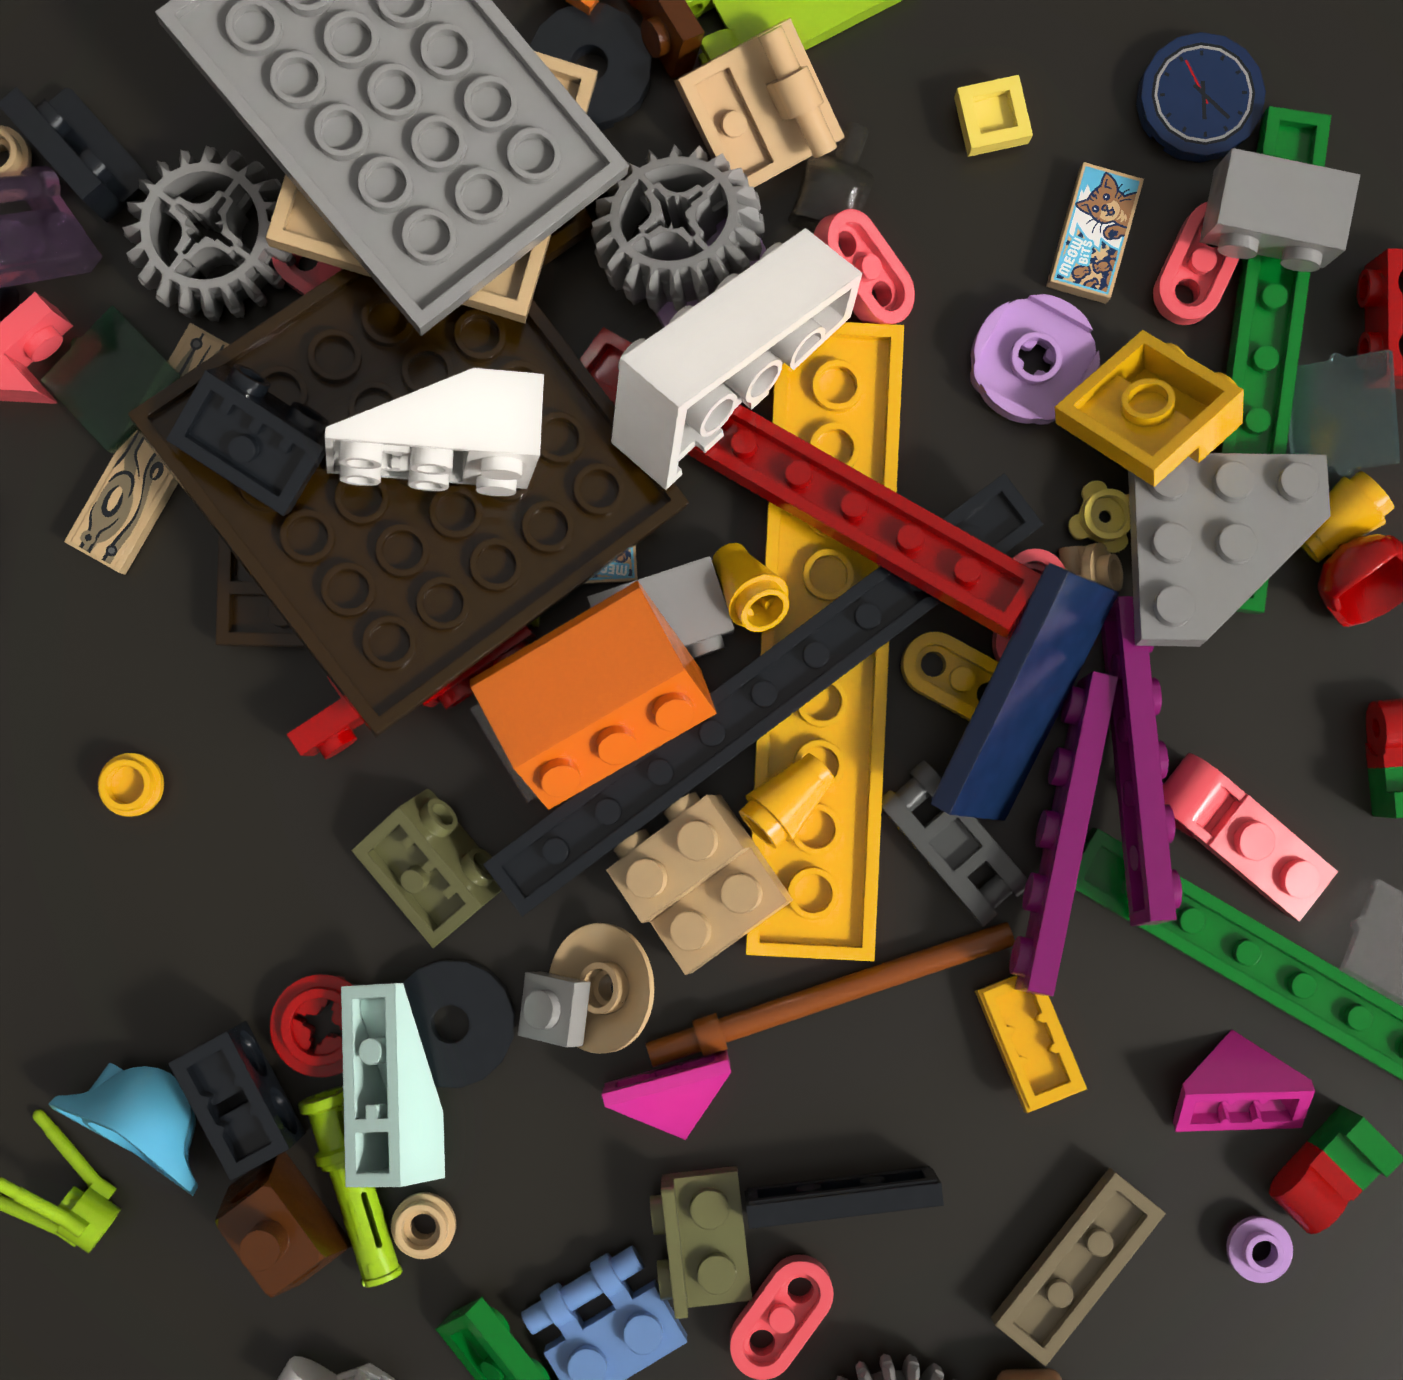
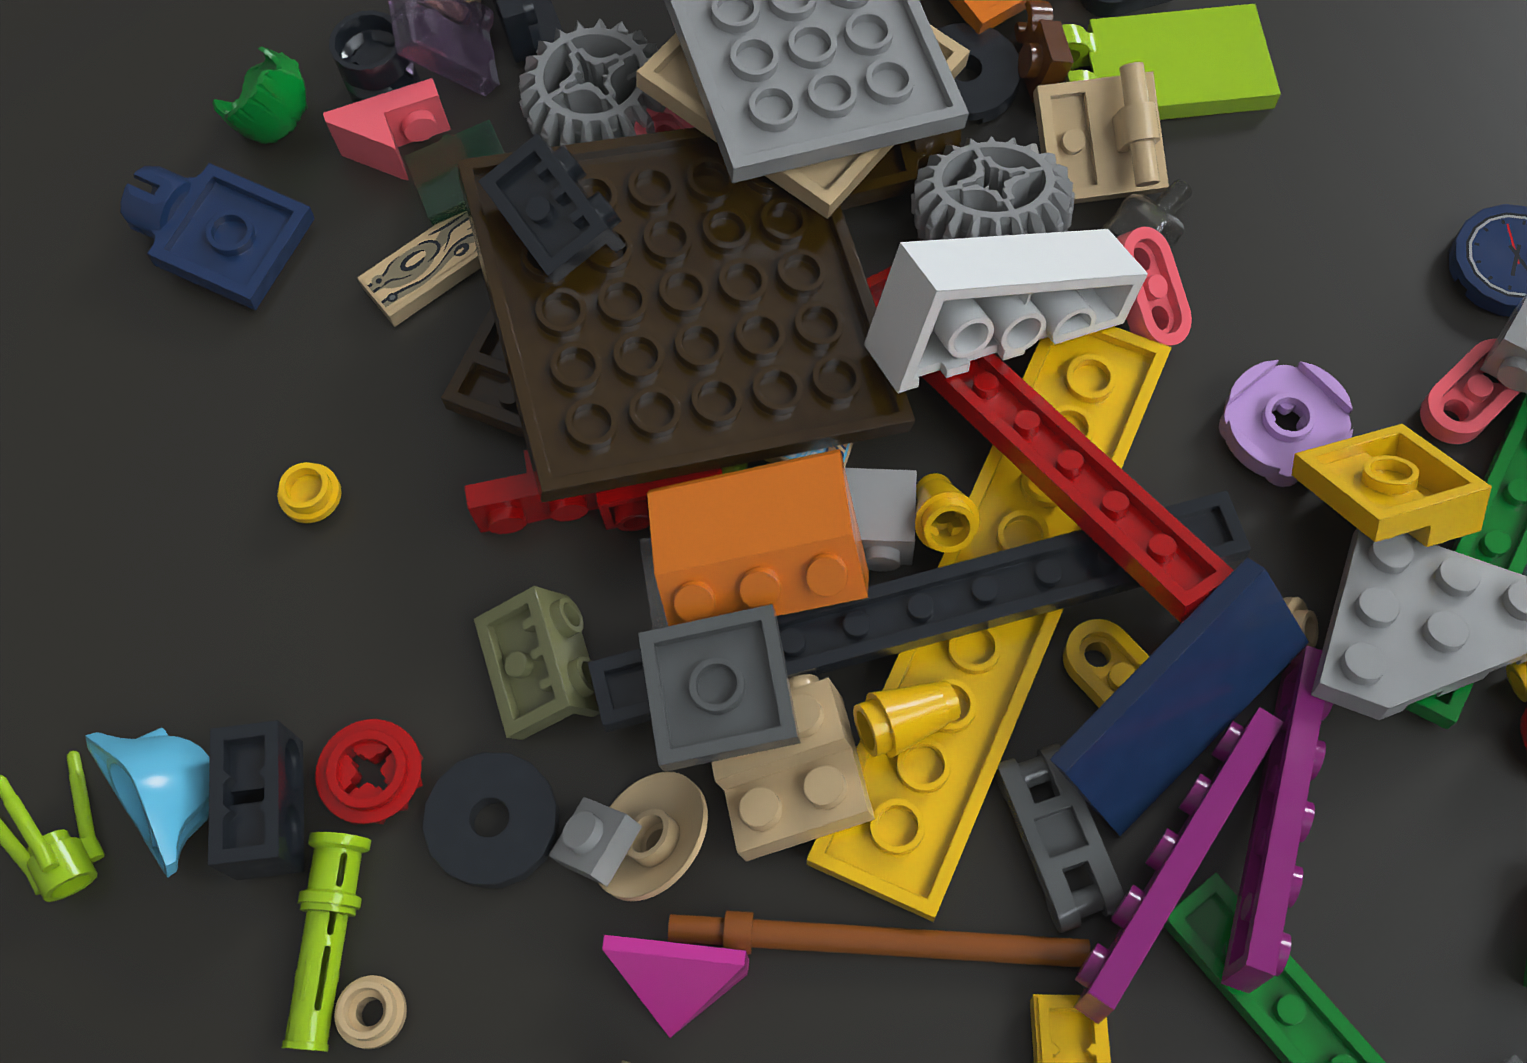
camera: 35 degrees right, 20 degrees down
reddish brown torso [215,1152,351,1298] -> none
white slope [325,368,544,496] -> none
light aqua slope [341,983,445,1187] -> none
light yellow plate [954,75,1033,157] -> none
tile [1046,162,1144,304] -> none
light yellow plate [1068,480,1130,553] -> none
coral plate [1163,753,1338,922] -> none
none -> dark grey plate [638,604,801,772]

